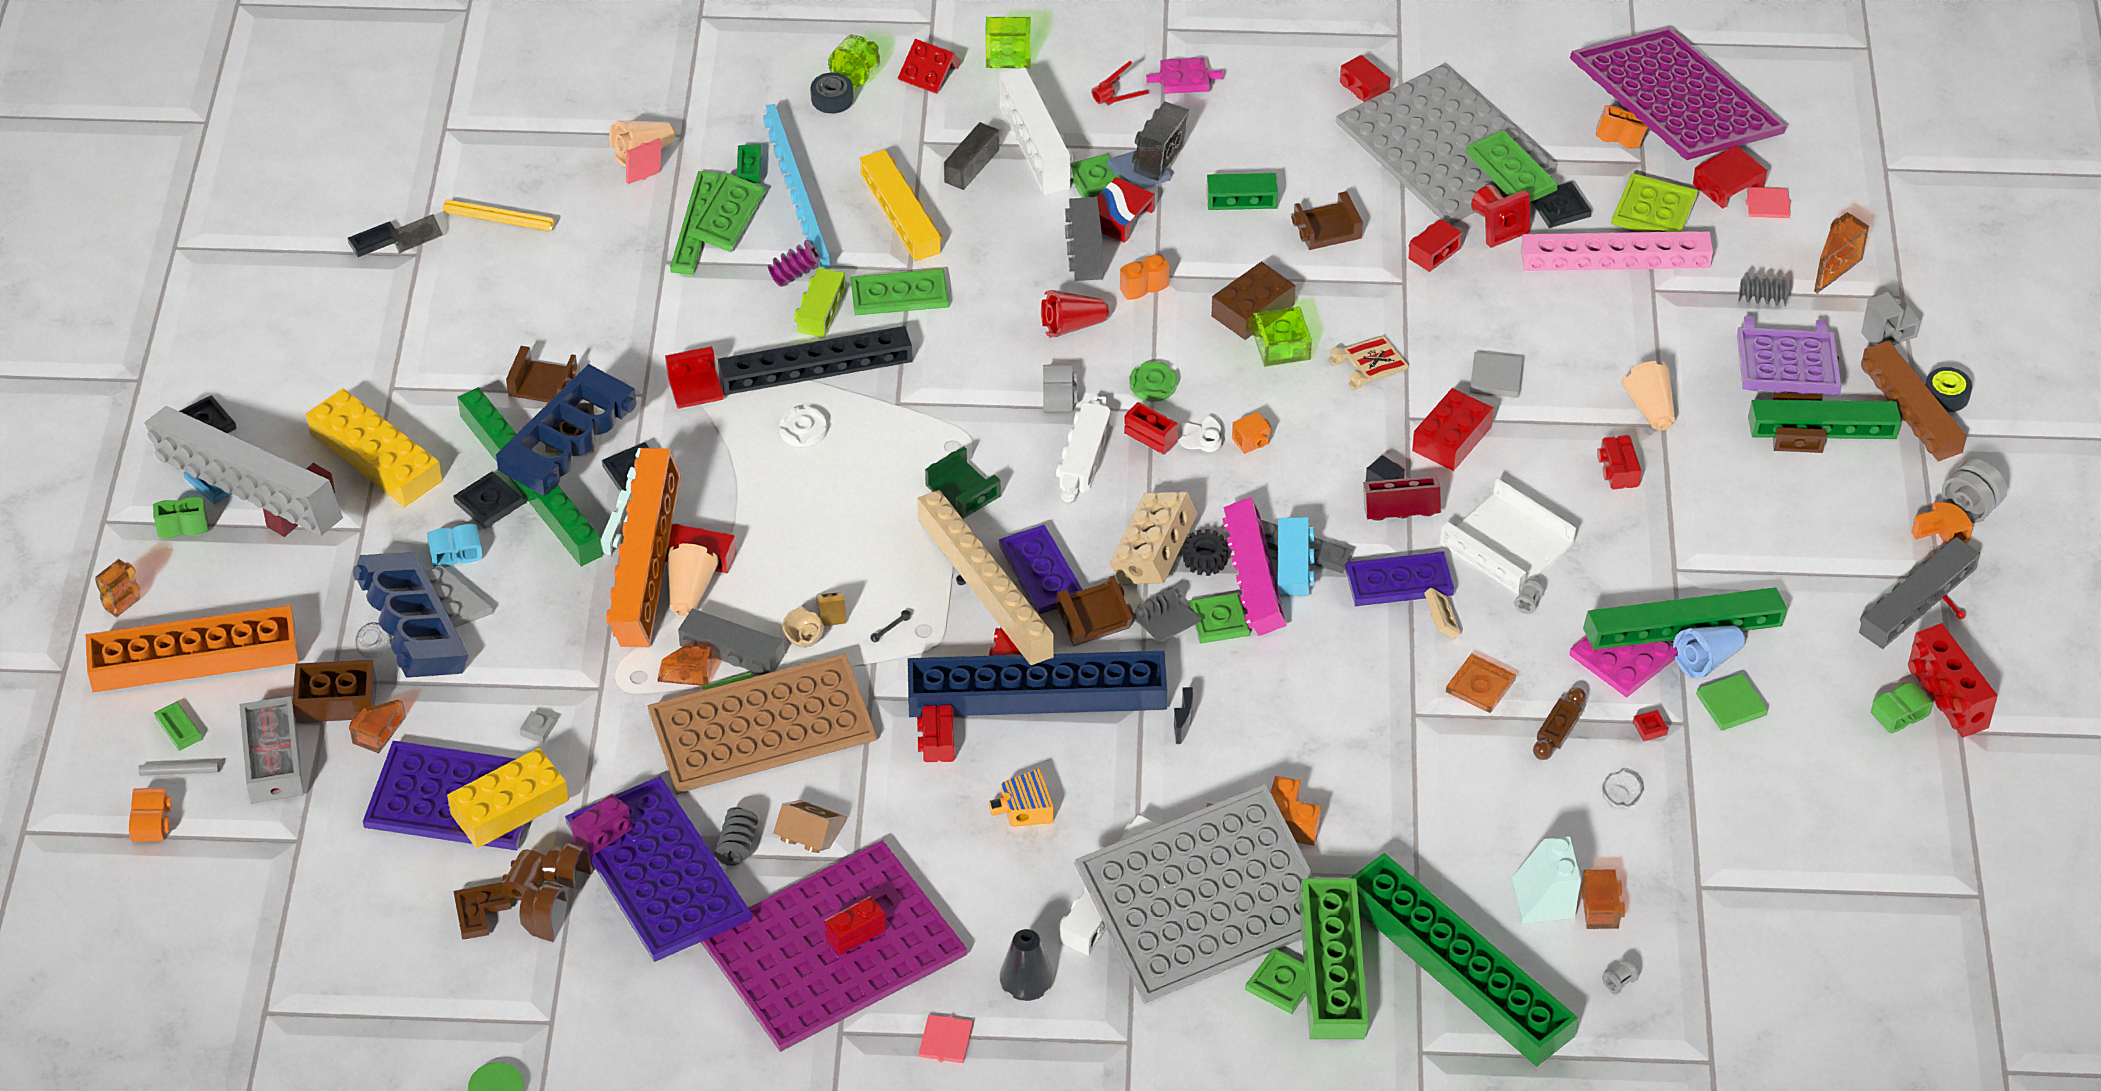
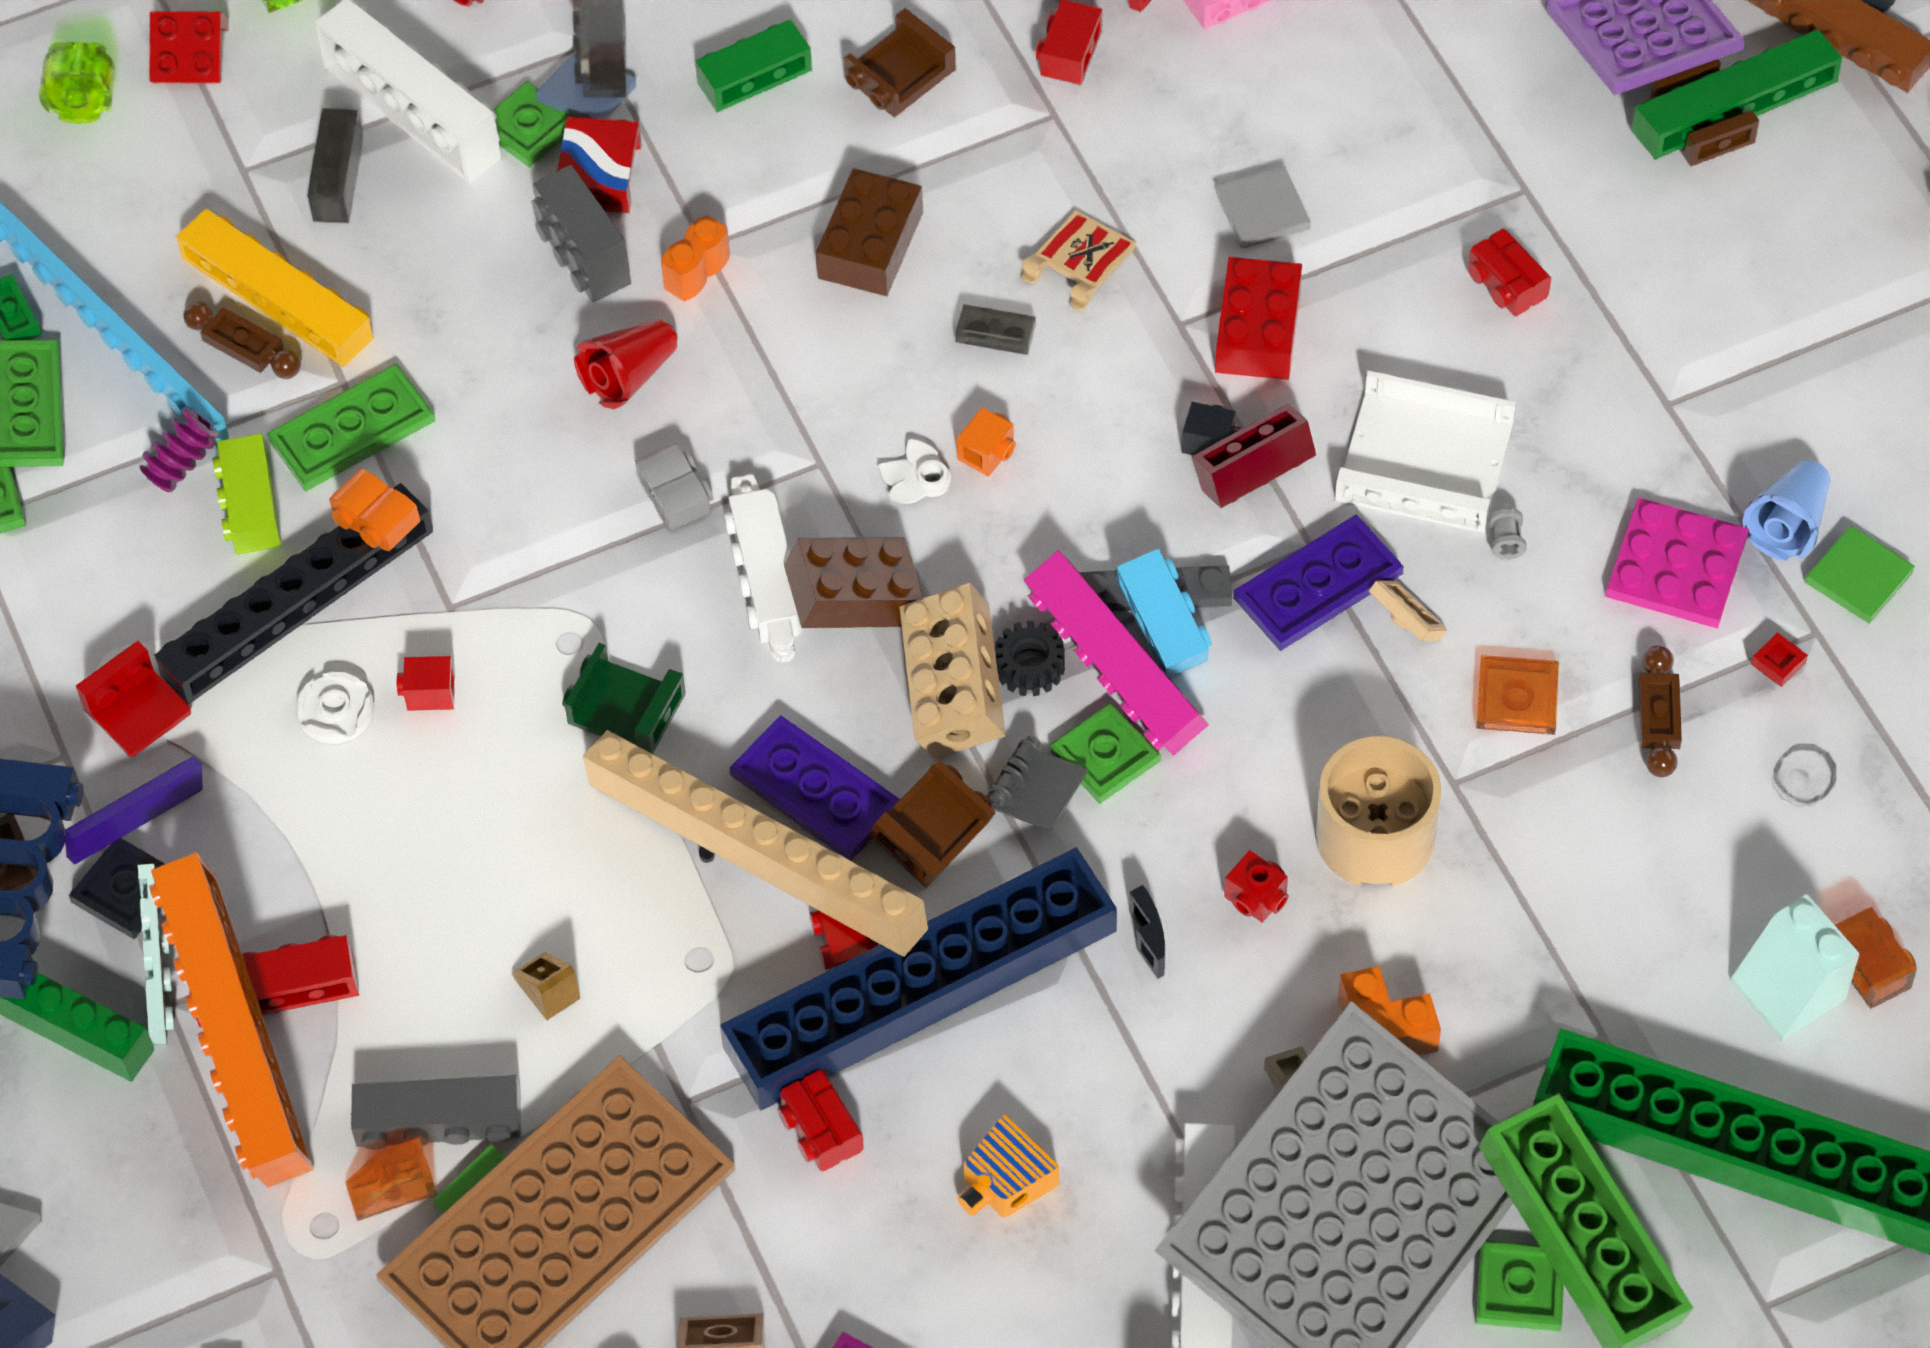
camera: 25 degrees left, 10 degrees up
light nougat cone [668,544,718,617] -> none
tan hair [782,607,824,648] -> none
black wheel [810,72,854,114] -> none
black hinge [870,610,911,643] -> none
red brick [1124,402,1178,455] -> none
bright green tile [1129,361,1177,402] -> none
clear neon green brick [1253,306,1312,367] -> none
green brick [1583,587,1788,650] -> none
light nougat cone [1622,361,1675,431] -> none
none -> dark purple tile [65,756,203,865]
none -> reddish brown plate [183,301,301,379]
none -> orange brick [329,469,420,551]
none -> red brick [396,656,455,711]
none -> reddish brown brick [784,537,923,628]
none -> clear smoke plate [955,304,1036,355]
none -> red brick [1224,850,1289,923]
none -> tan brick [1316,736,1441,886]

